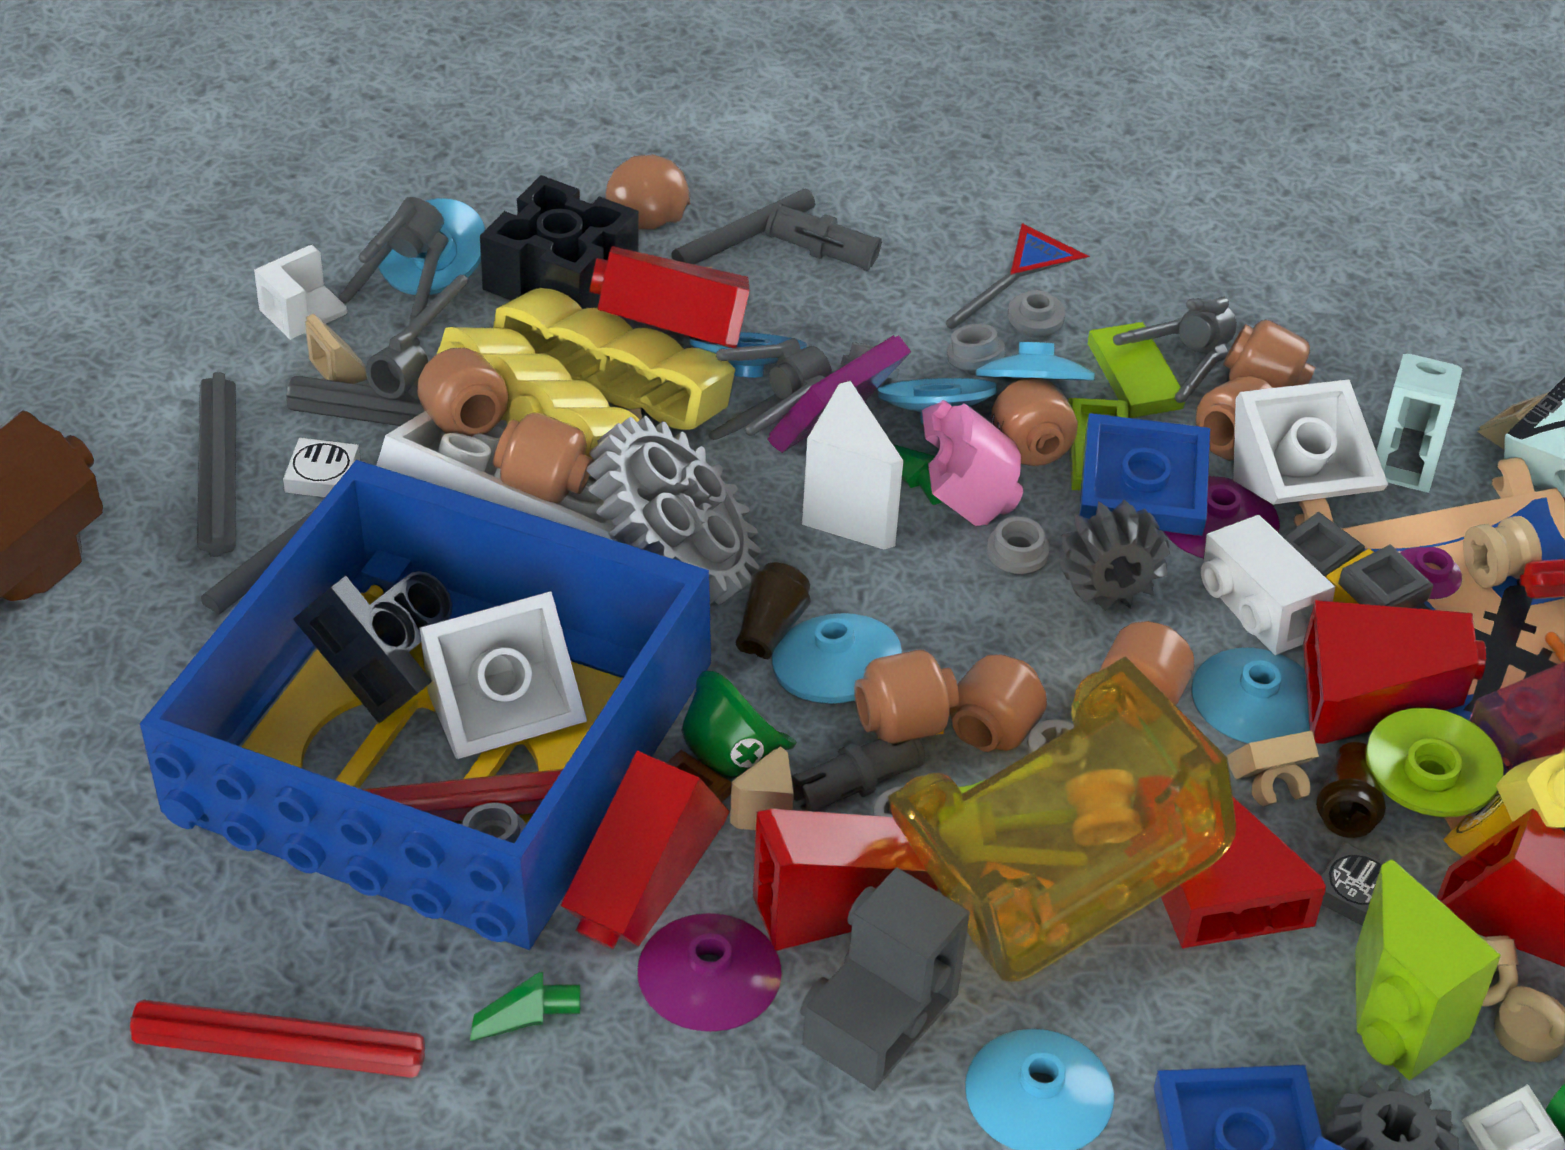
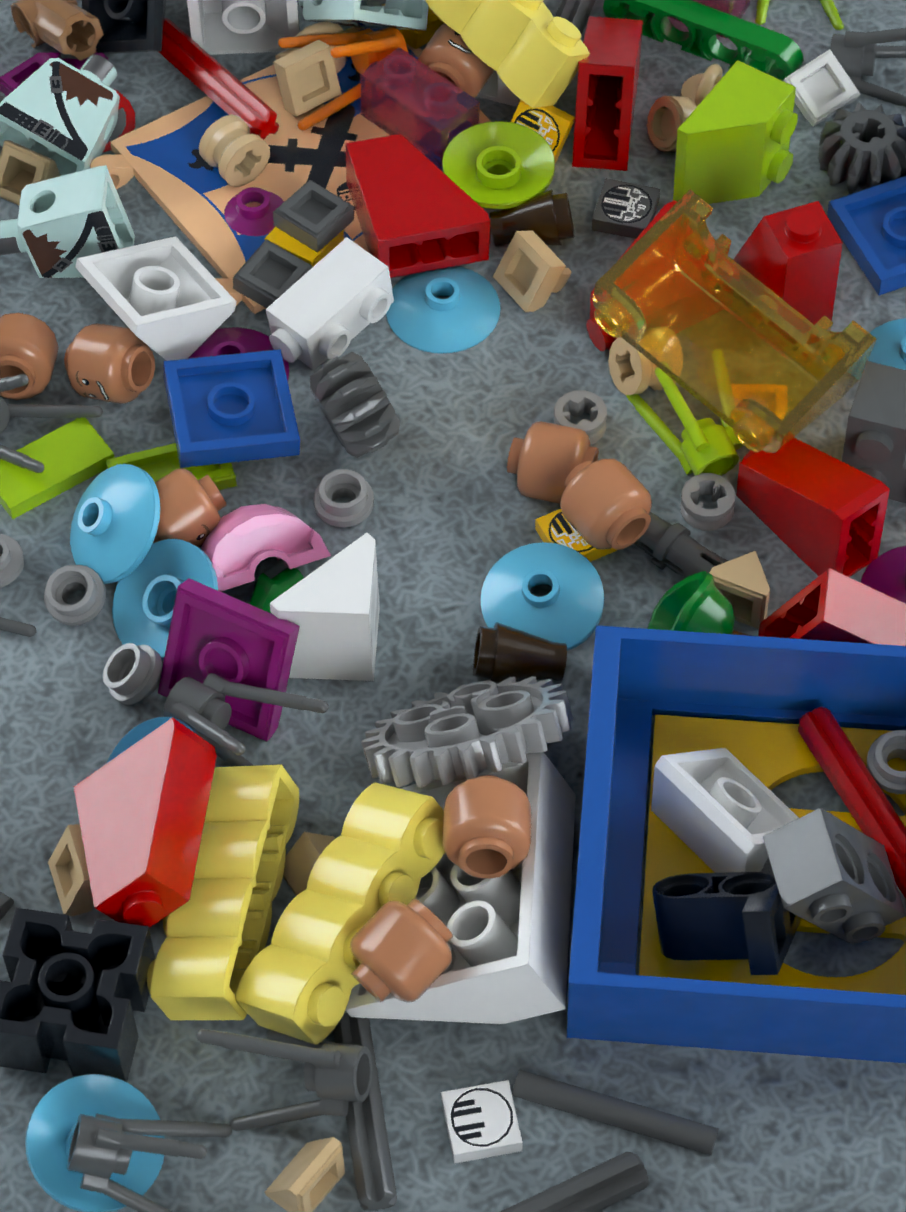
camera: 105 degrees left, 10 degrees up
nougat head [1099,621,1195,719] -> none
none -> red slope [732,201,843,347]
none -> dark grey brick [763,808,906,943]

